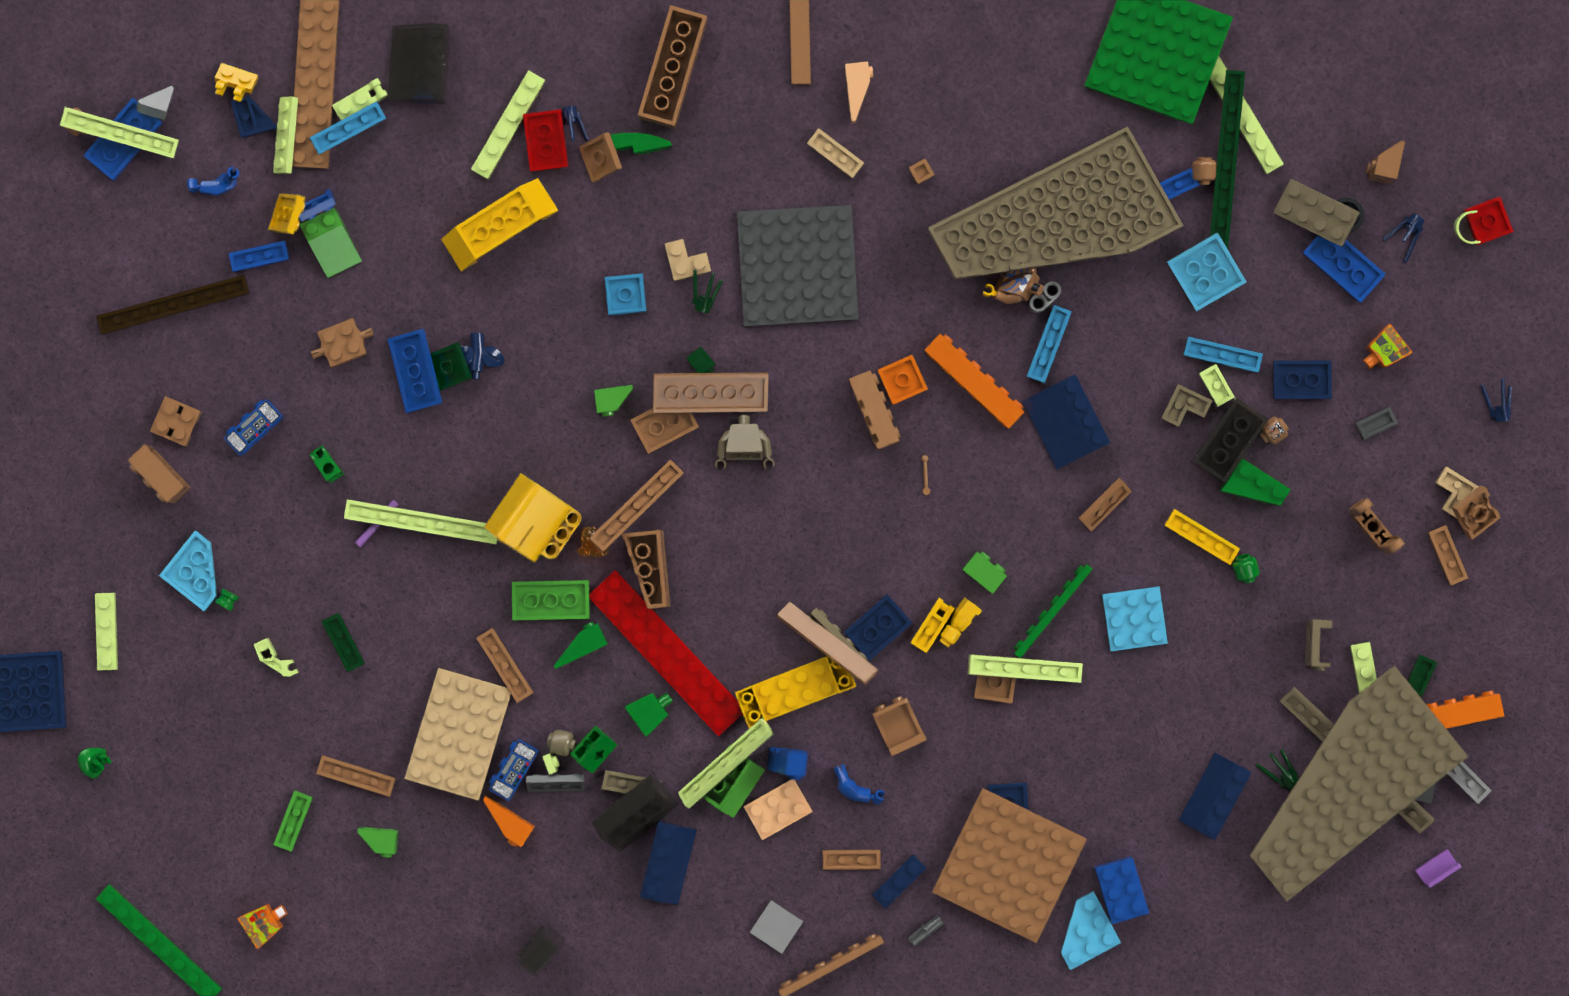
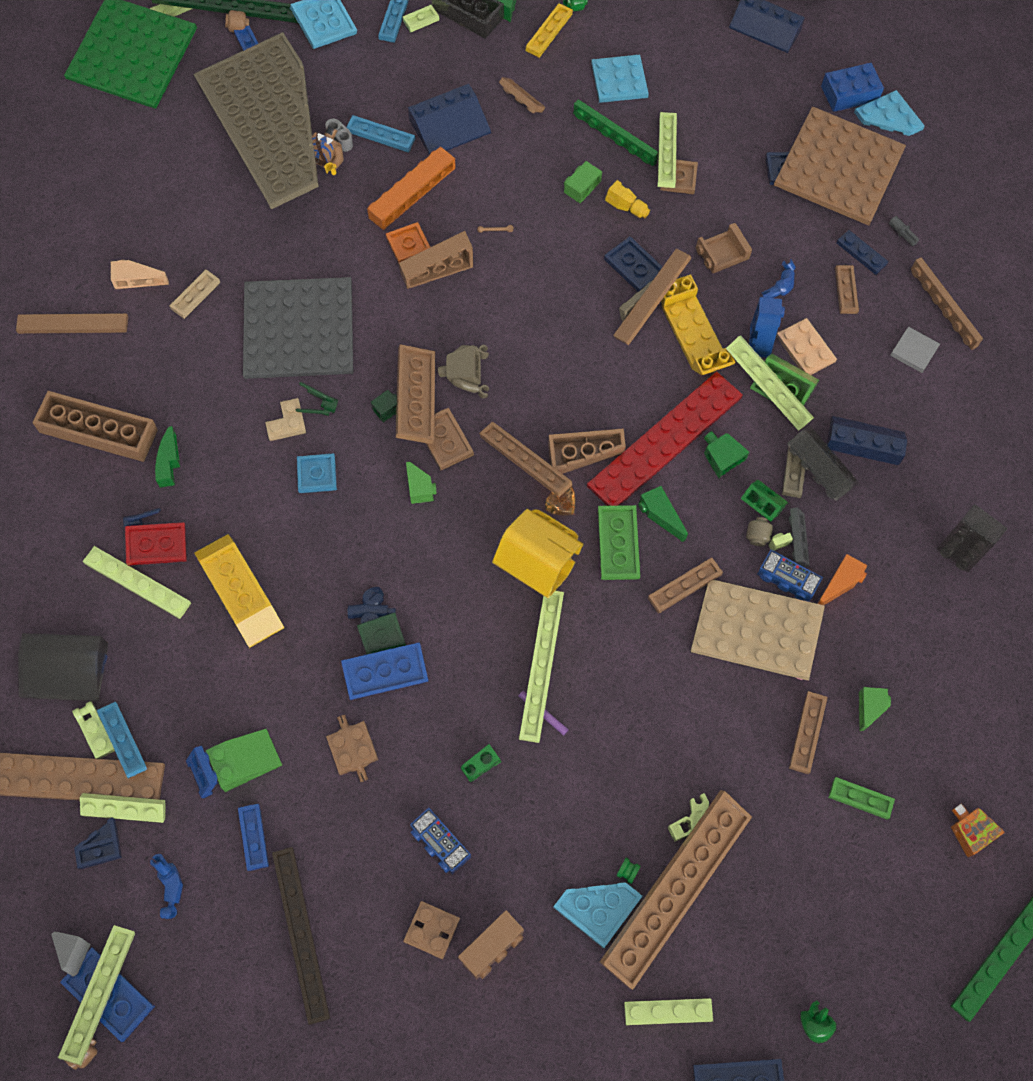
camera: 90 degrees left, 20 degrees down
yellow plate [215,63,258,102] -> none
yellow plate [268,193,305,234] -> none
dark green plate [322,612,366,672] -> none
medium nougat plate [579,132,622,182] -> none
medium nougat plate [908,158,935,185] -> none
yellow plate [910,598,955,653] -> none
dark tan plate [1161,384,1213,427] -> none
none -> medium nougat plate [600,790,752,990]

